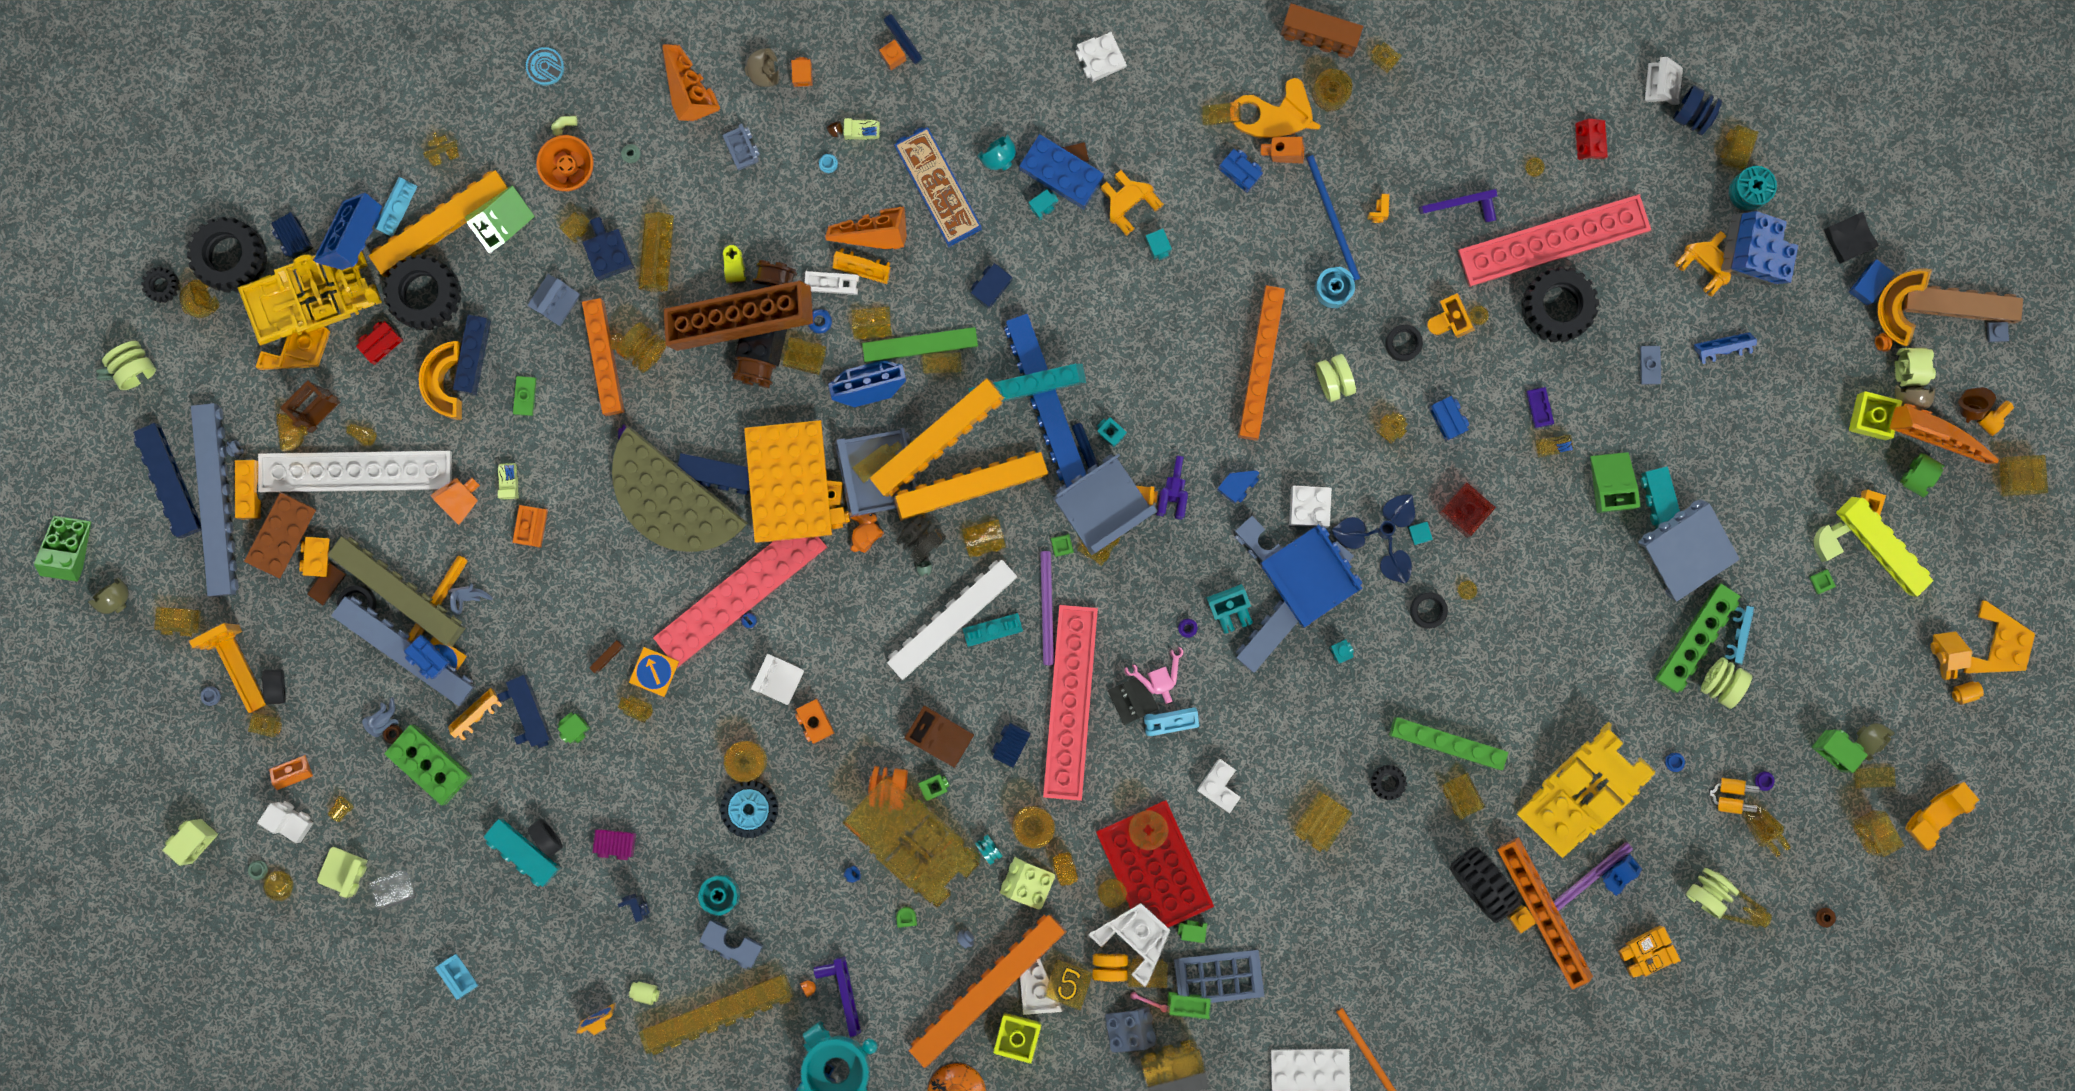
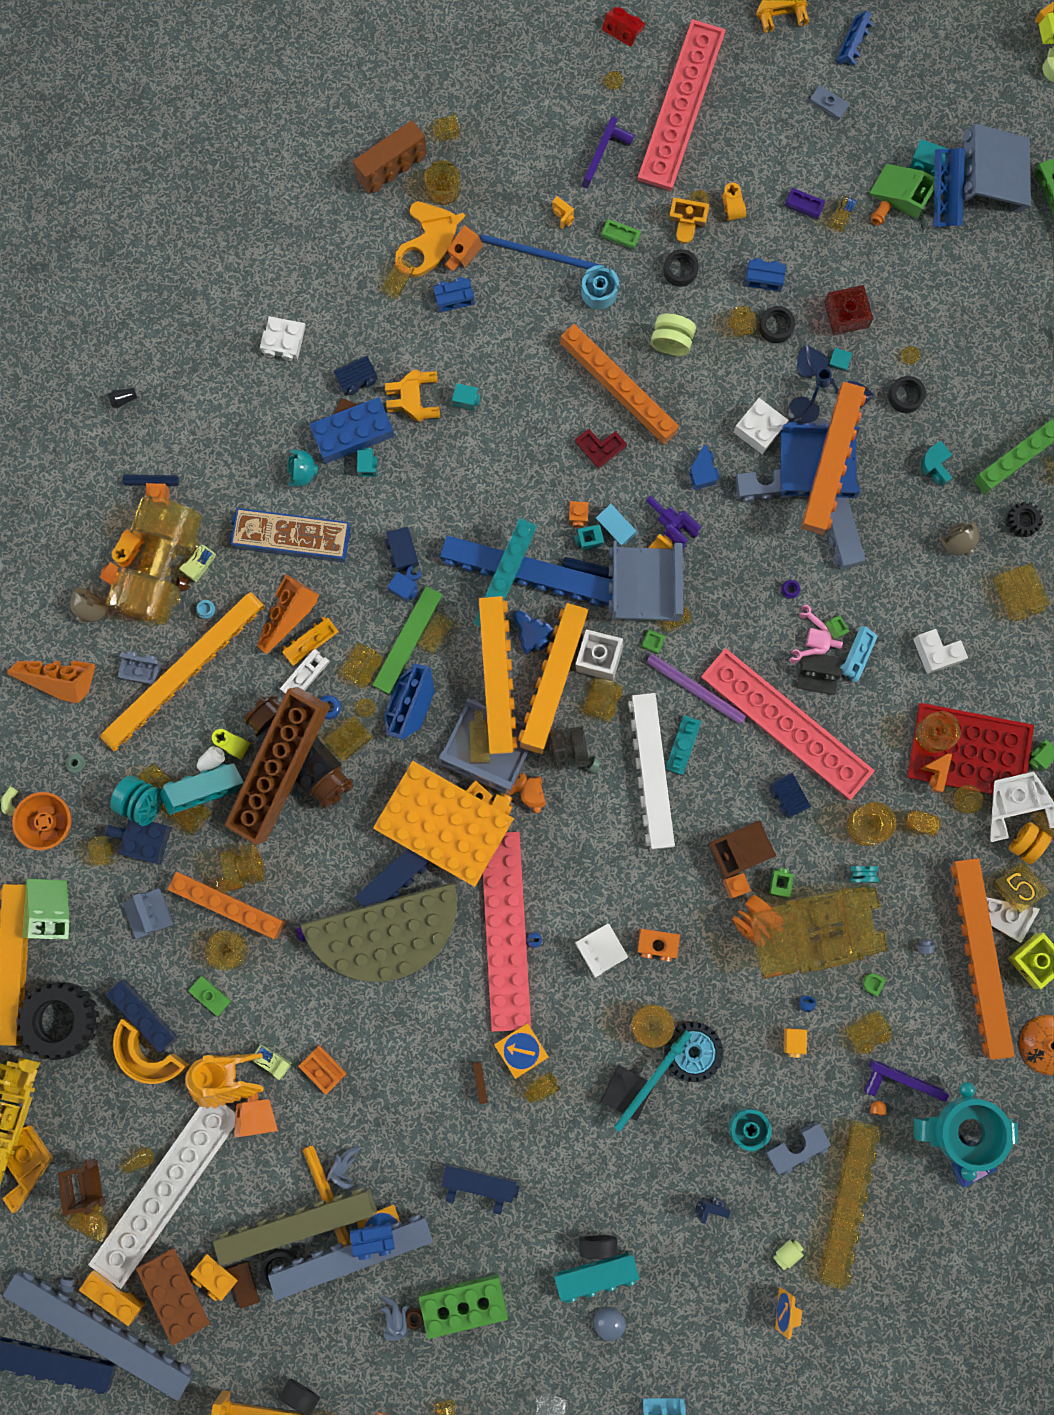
camera: 55 degrees left, 5 degrees down
red brick [356,321,403,365] -> none
light orange plate [448,688,502,740] -> none
bright green brick [558,712,590,744] -> none
magenta brick [592,829,636,860] -> none
yellowish green bracket [1000,857,1055,909] -> none
teal brick [1206,584,1253,634] -> none
teal brick [1329,639,1354,664] -> none
black tyre [1521,267,1599,343] -> none
none -> light orange beam [100,592,265,751]
none -> clear yellow cylinder [105,495,203,625]
none -> teal wheel [110,775,163,826]
none -> light orange piece [112,529,145,567]
none -> teal brick [159,763,244,815]
none -> light orange piece [185,1053,264,1109]
none -> white brick [197,746,225,772]
none -> clear yellow brick [205,930,249,970]
none -> dark blue brick [334,355,378,395]
none -> clear yellow plate [356,698,375,717]
none -> blue brick [387,566,422,603]
none -> blue rock [513,610,554,654]
none -> orange bracket [569,501,589,528]
none -> dark red plate [575,429,627,470]
none -> white brick [576,629,623,681]
none -> sand blue hair [594,1307,626,1341]
none -> medium azure hinge [596,504,638,546]
none -> bright green plate [601,218,641,250]
none -> black brick [601,1065,654,1121]
none -> teal bar [613,1030,692,1132]
none -> light orange piece [722,182,746,221]
none -> orange brick [723,873,751,899]
none -> black tyre [759,306,795,343]
none -> light orange brick [784,1028,807,1058]
none -> orange brick [801,381,866,535]
none -> bright green tile [824,615,850,640]
none -> clear yellow bracket [844,1010,893,1056]
none -> orange pin [871,201,891,226]
none -> teal brick [921,440,952,487]
none -> orange slope [921,754,952,794]
none -> blue fence [933,148,965,227]
none -> dark tan cylinder [940,520,980,556]

